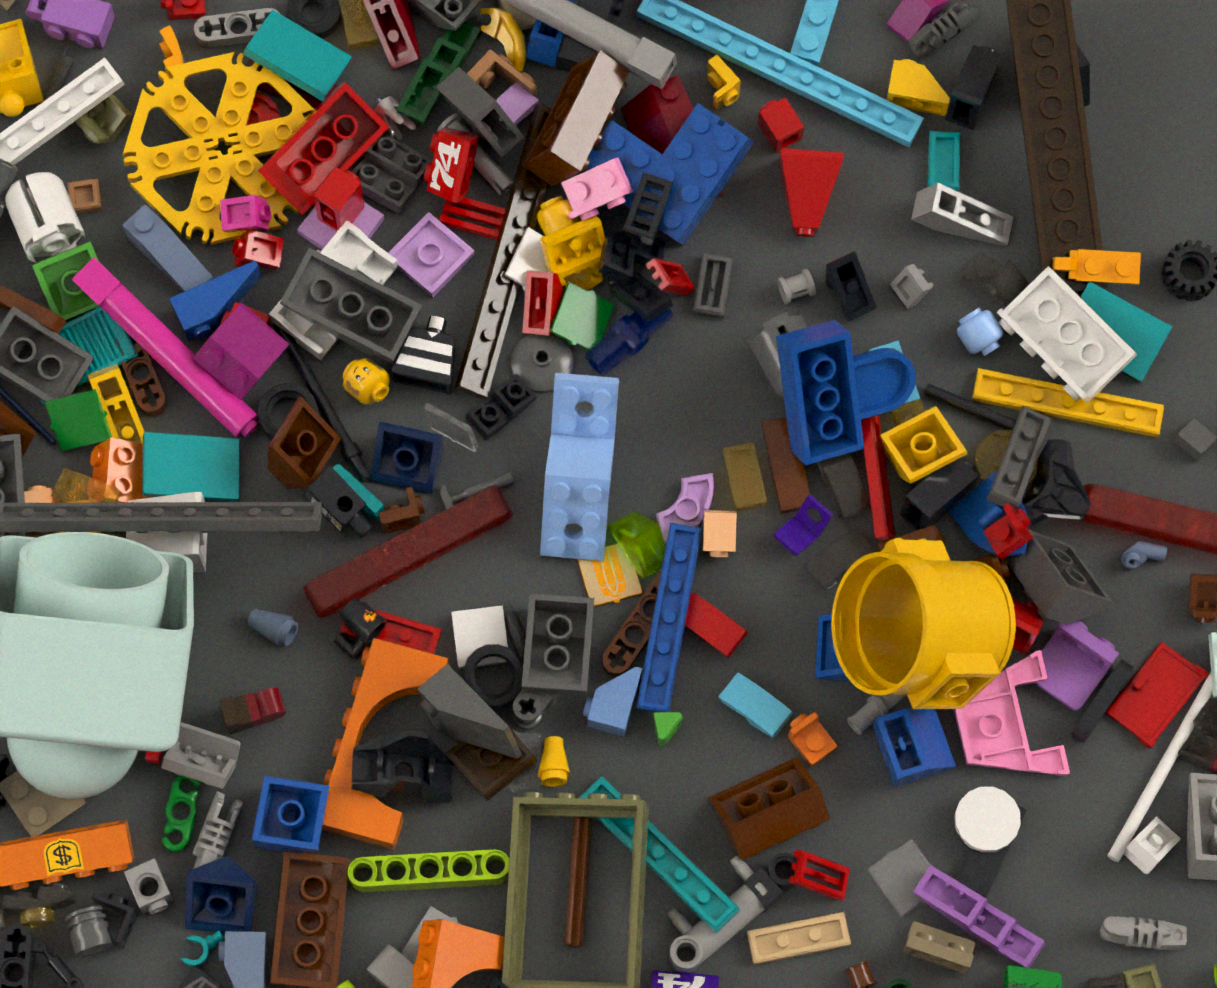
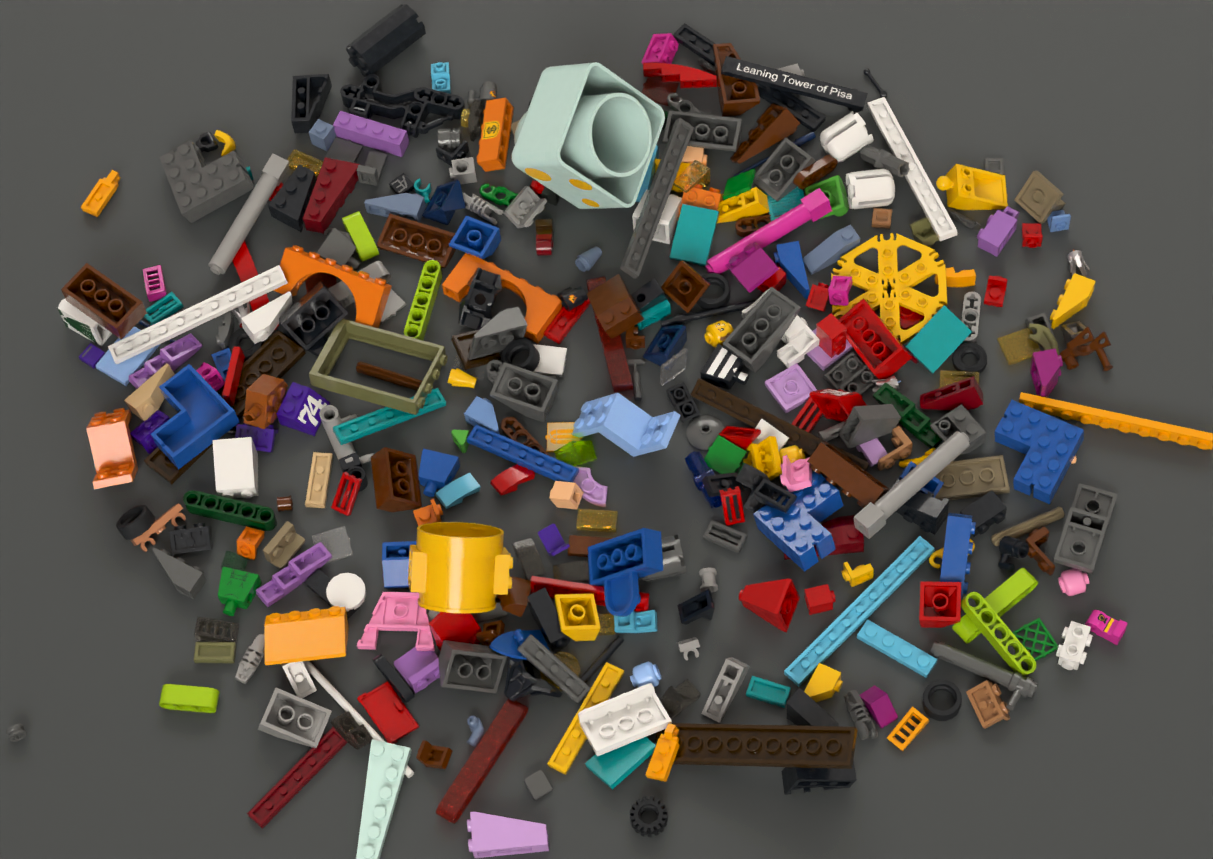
camera: 115 degrees right, 10 degrees down
red bracket [983,503,1034,559] -> none
none -> light orange slope [265,606,349,665]
none -> blue torso [419,449,460,497]
none -> reddish brown slope [587,274,644,339]

